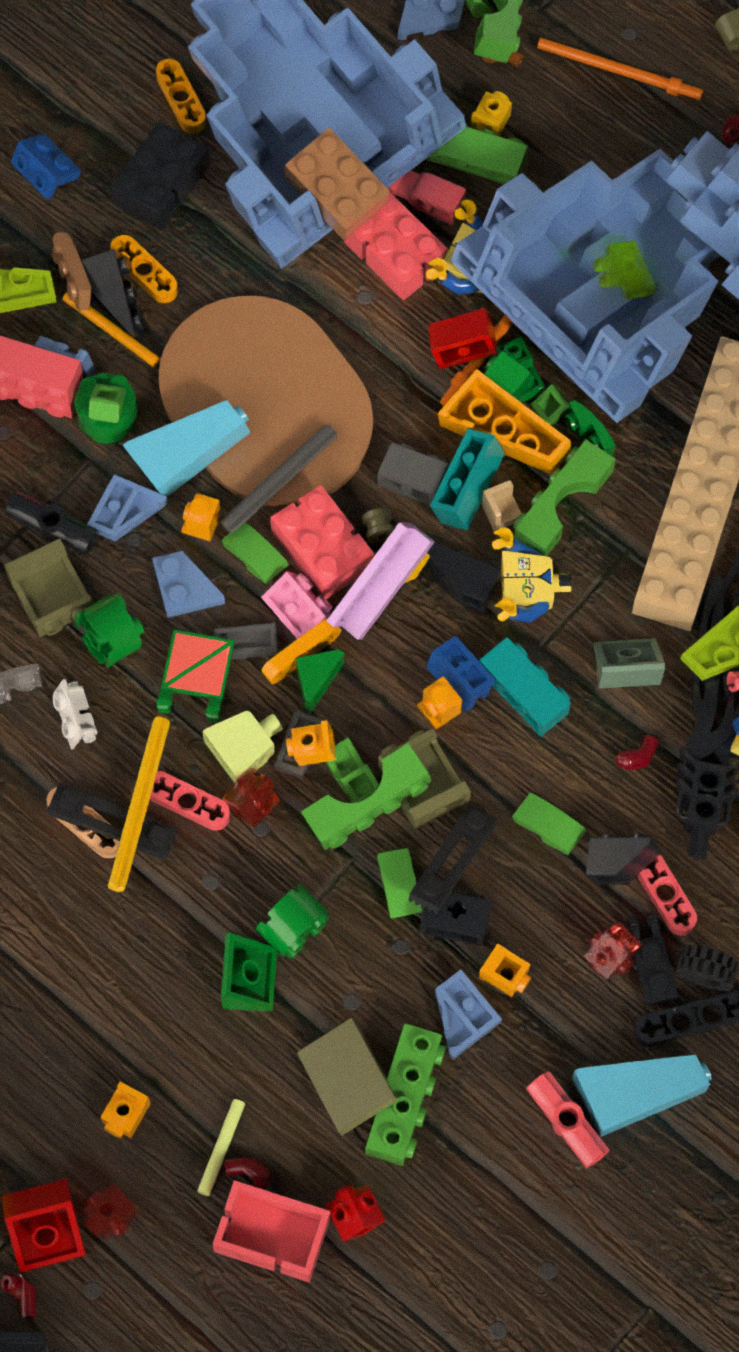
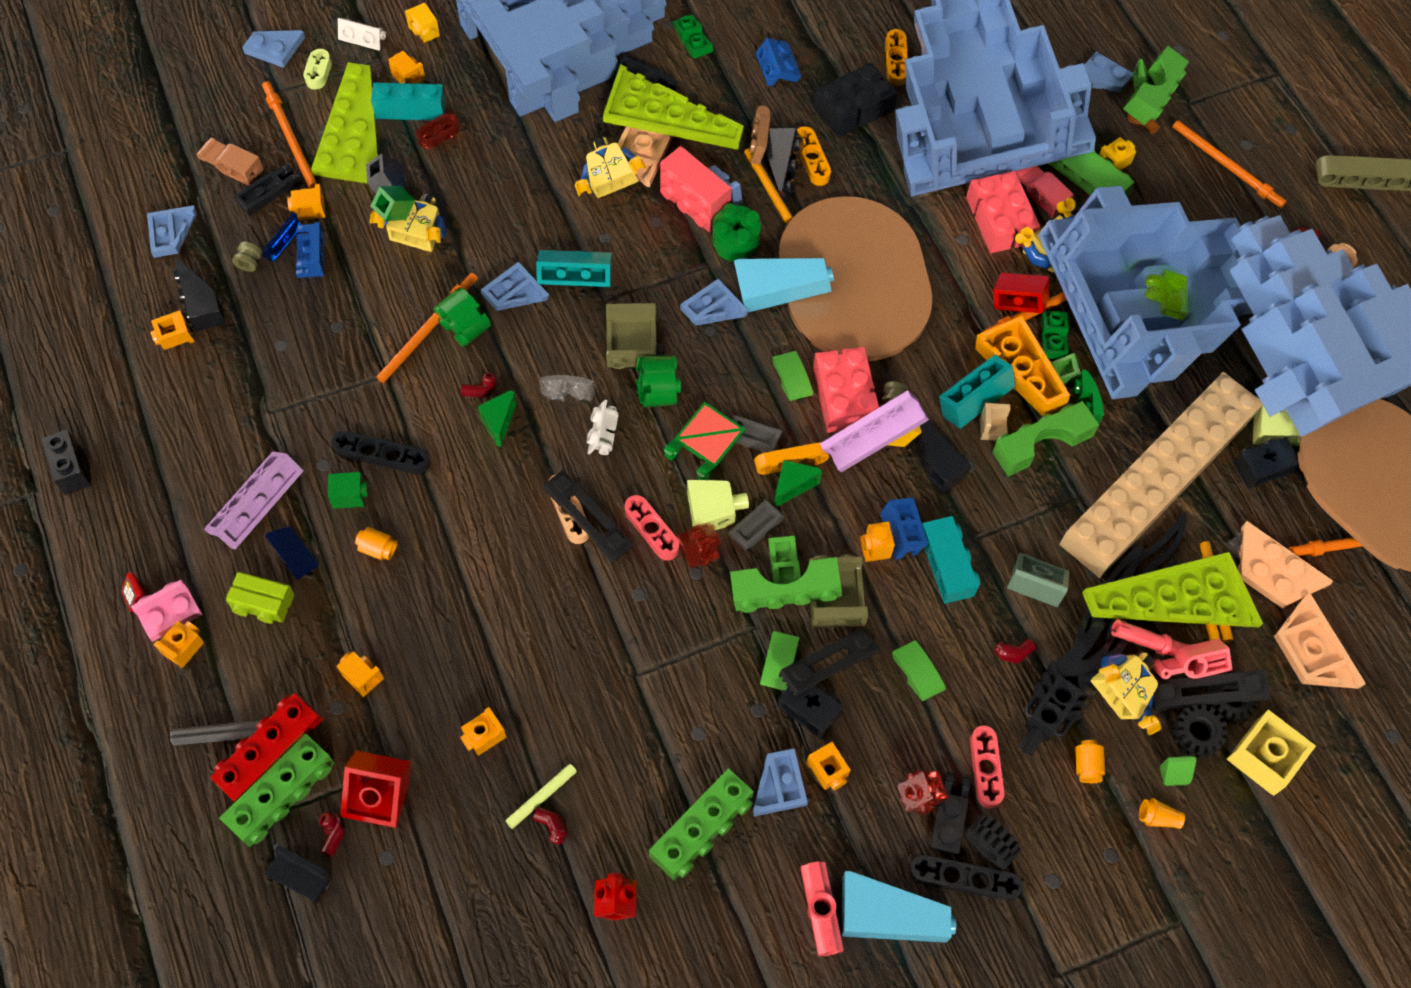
camera: 25 degrees right, 5 degrees down
black piece [5,490,99,555] -> none
clear red brick [83,1183,138,1241] -> none
bright green slope [89,384,126,423] -> none
yellow axle [108,716,170,892] -> none
medium blue wing [152,551,225,618] -> none
light orange brick [182,493,221,542] -> none
coral piece [213,1180,330,1283] -> none
dark grey axle [221,425,337,533] -> none
green slope [221,933,277,1011] -> none
green brick [255,883,330,960] -> none
bright pink bracket [261,572,332,639] -> none
medium nougat brick [284,127,390,241] -> none
light orange brick [286,720,336,766] -> none
olive tile [297,1018,398,1135] -> none
dark grey brick [377,442,448,505] -> none
green brick [484,351,535,400] -> none
torso [492,527,571,623] -> none
black slope [586,834,661,885] -> none

